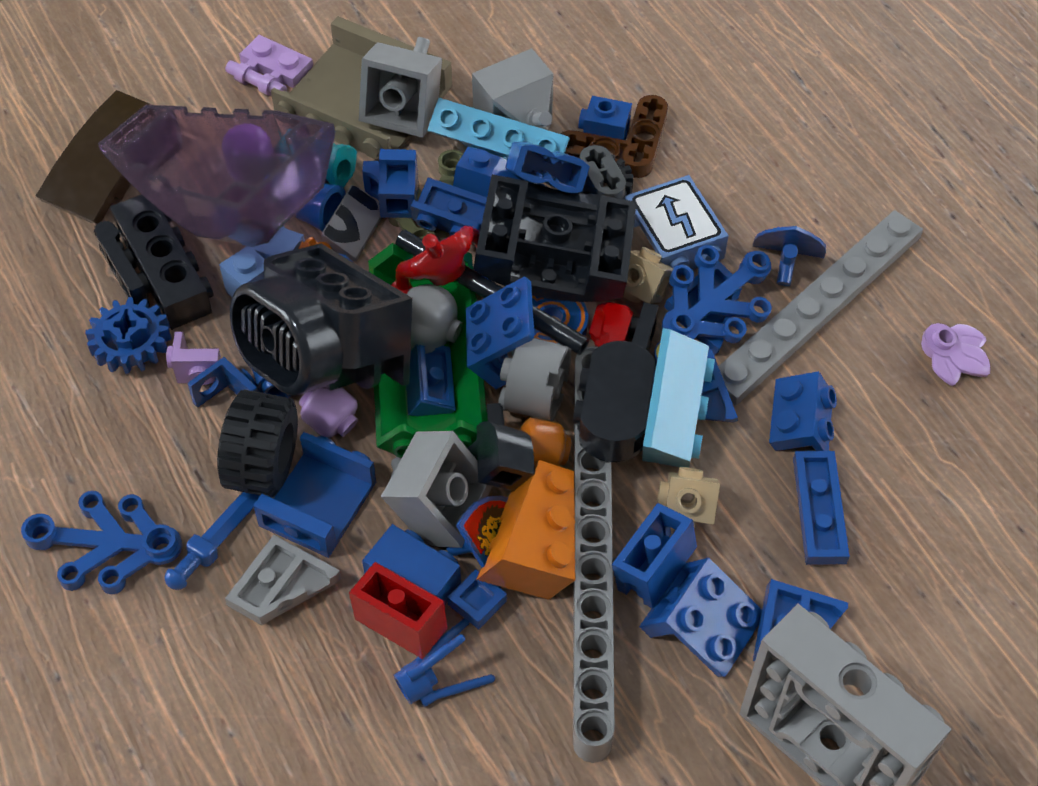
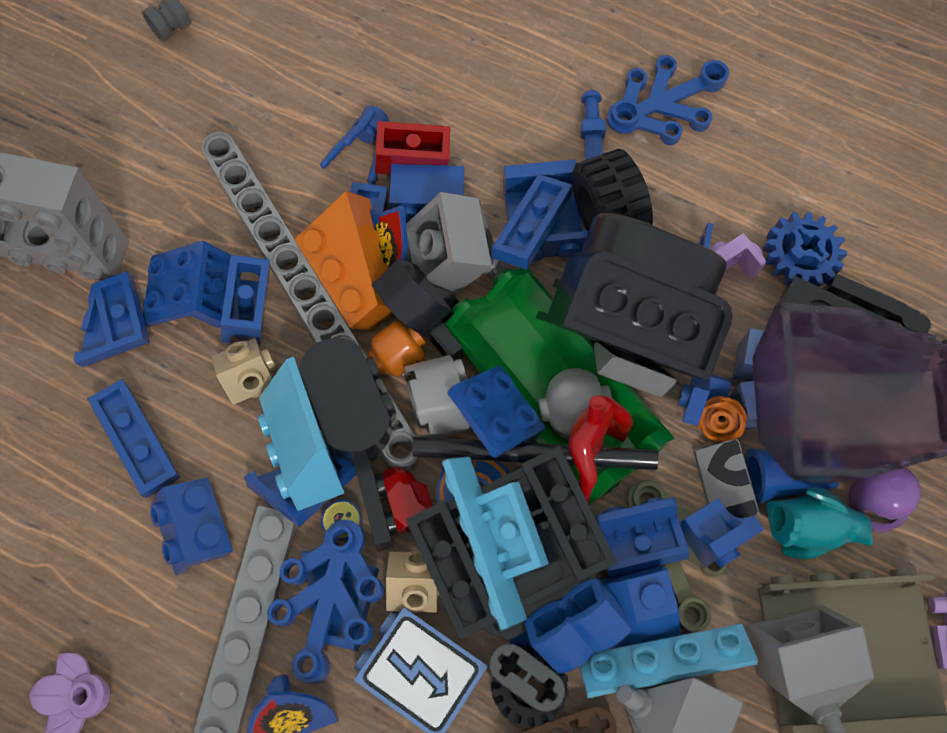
camera: 145 degrees right, 15 degrees up
light grey wing [225,535,341,625] -> none
blue slope [406,344,456,416] -> none
none -> medium azure bracket [442,457,549,630]
none -> blue plate [492,174,572,270]

